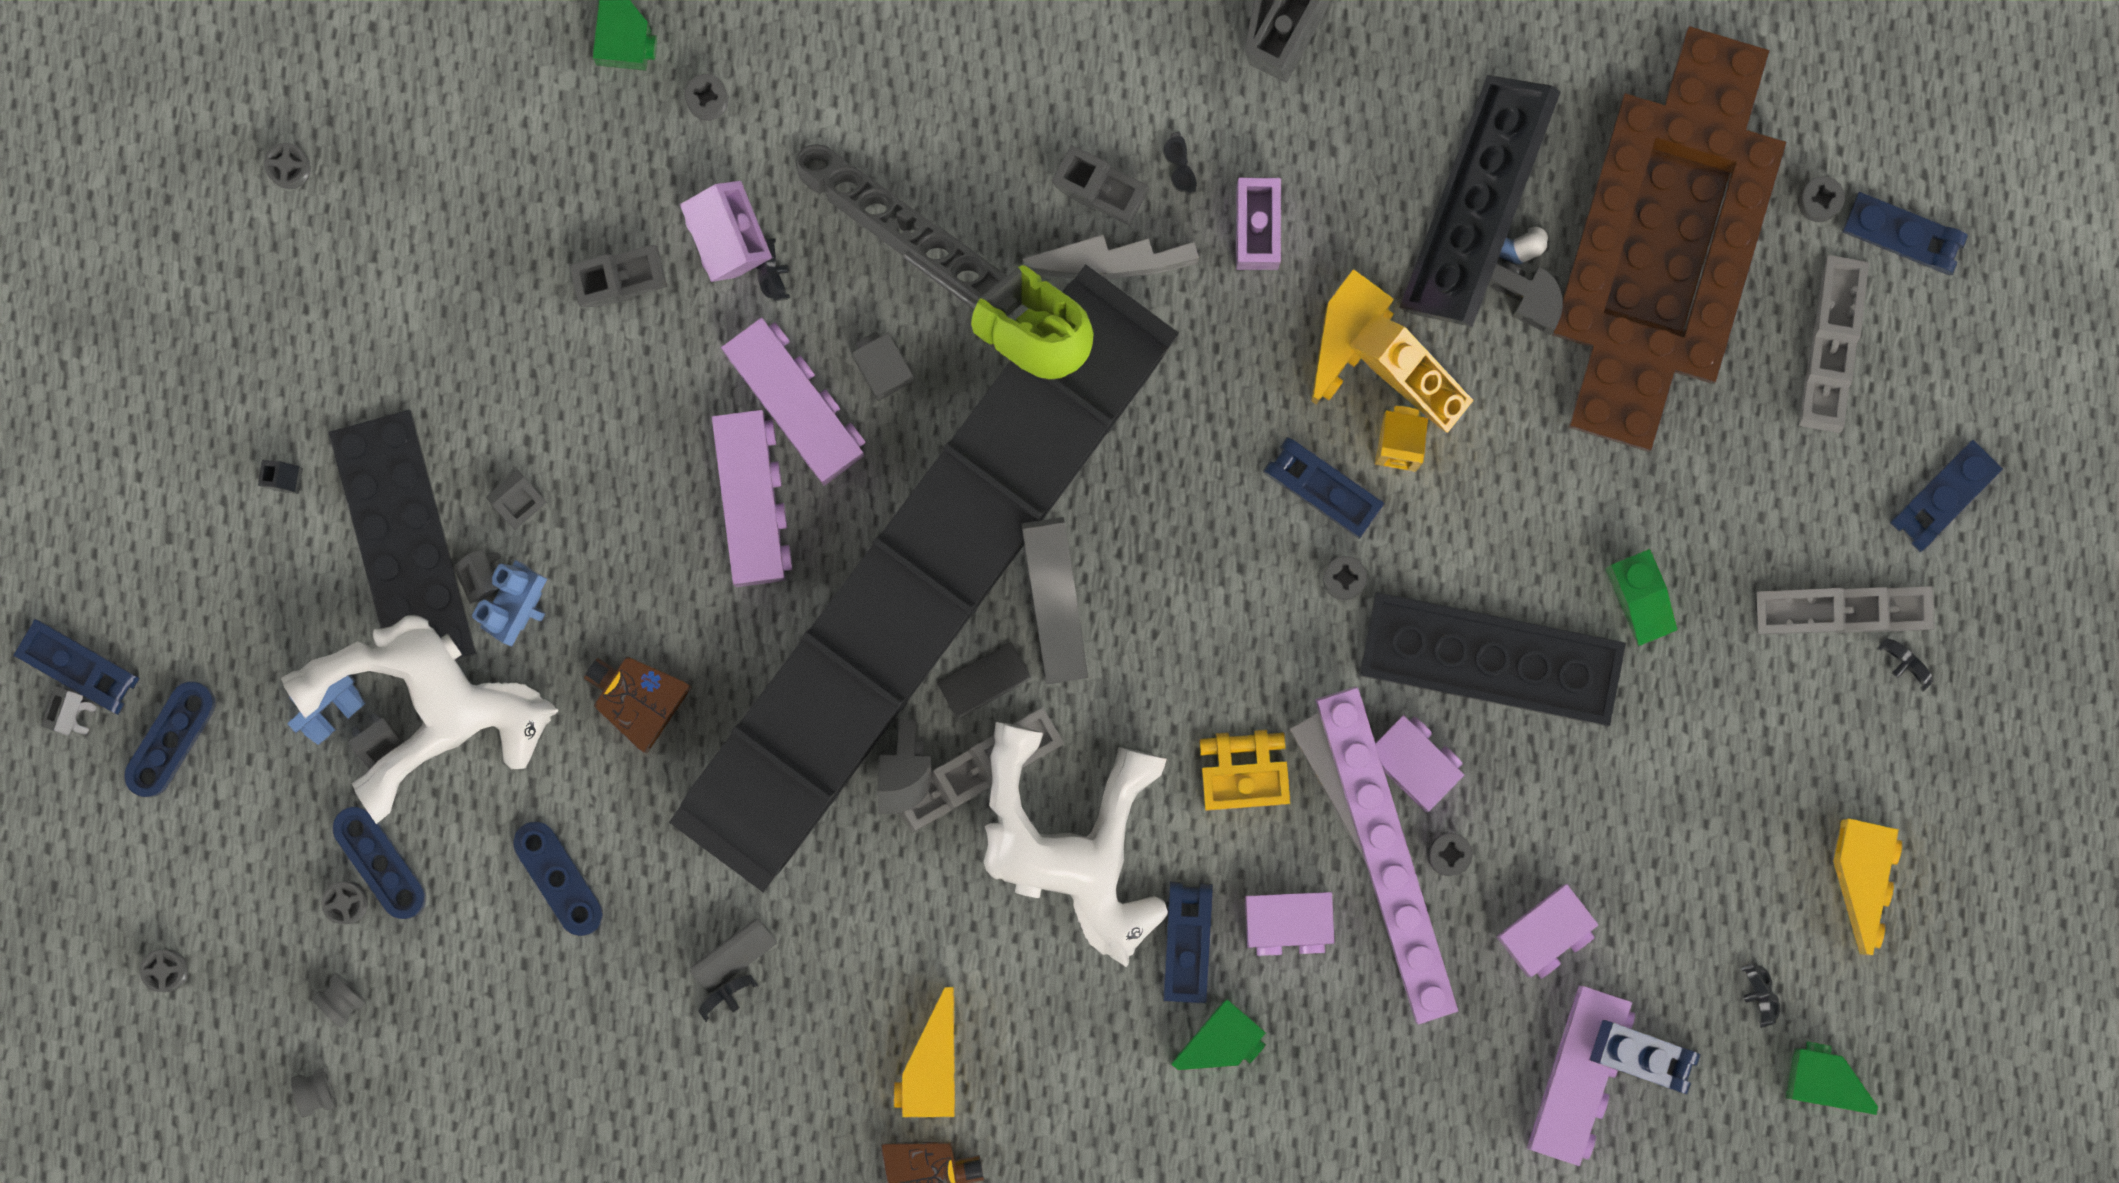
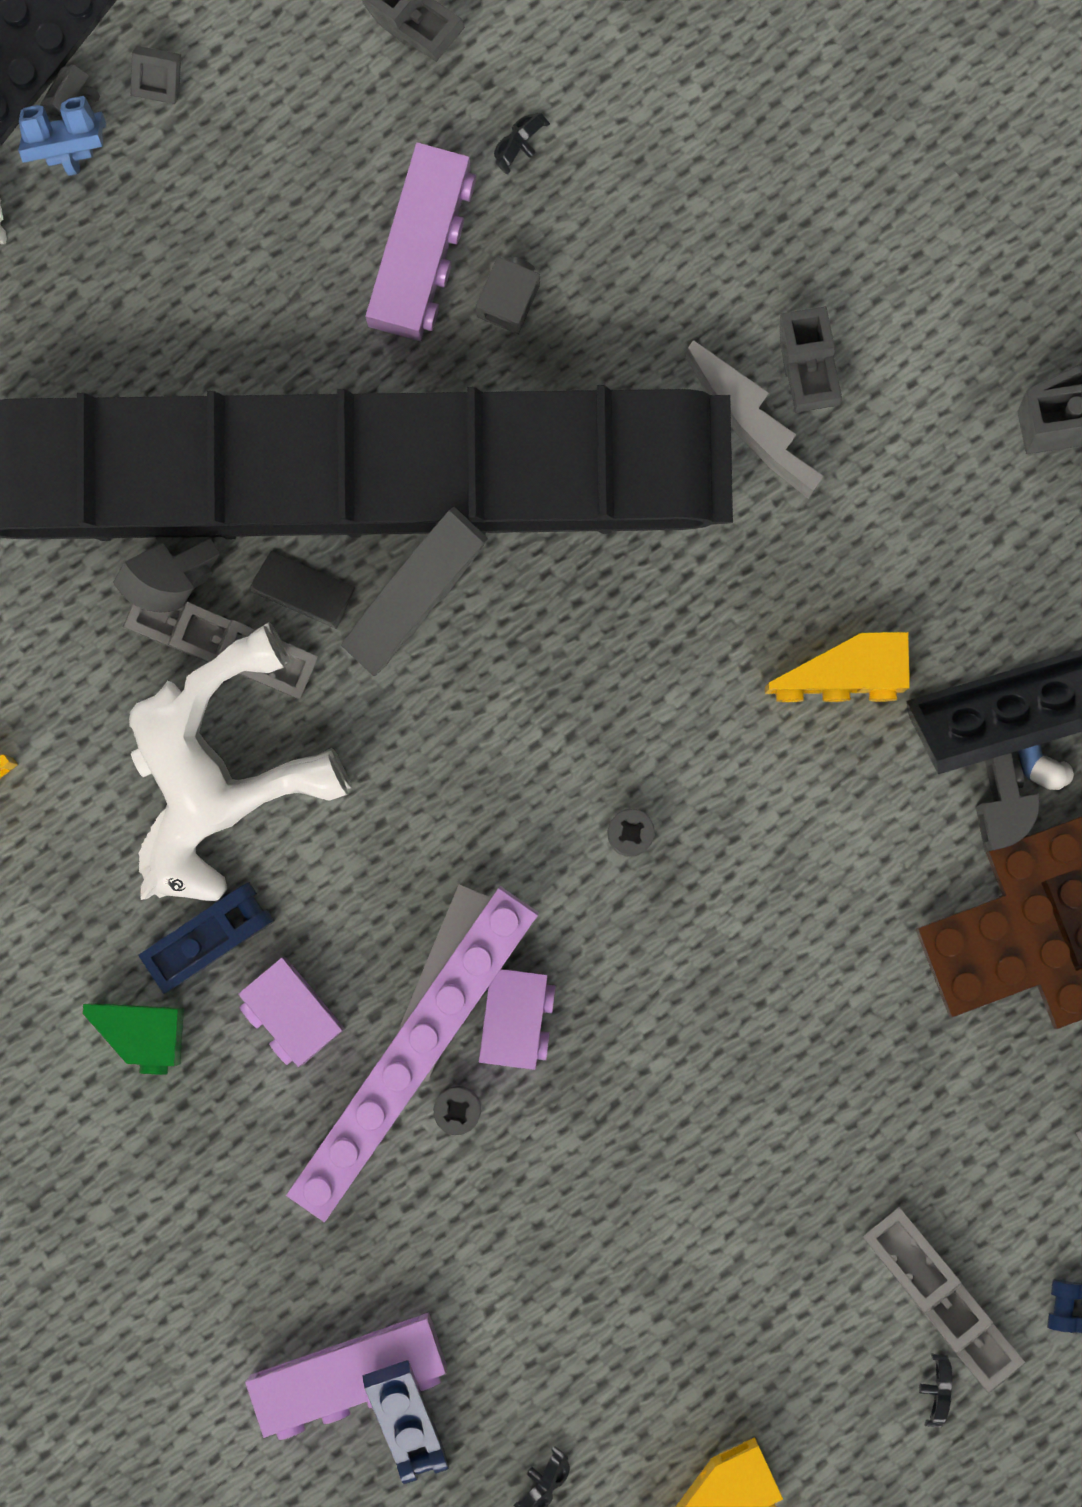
camera: 55 degrees right, 0 degrees up
reddish brown torso [584,657,692,754] -> none
lavender brick [680,181,772,282] -> none
lavender brick [712,410,793,587] -> none
piece [797,144,1094,379] -> none
black piece [1163,131,1197,195] -> none
yellow plate [1199,729,1290,811] -> none
lavender brick [1236,178,1281,270] -> none
dark blue plate [1263,437,1385,539] -> none
yellow slope [1350,314,1473,433] -> none
black plate [1359,592,1626,727] -> none
yellow slope [1375,406,1428,472] -> none
lavender brick [1496,884,1598,979] -> none
green slope [1605,549,1678,647] -> none

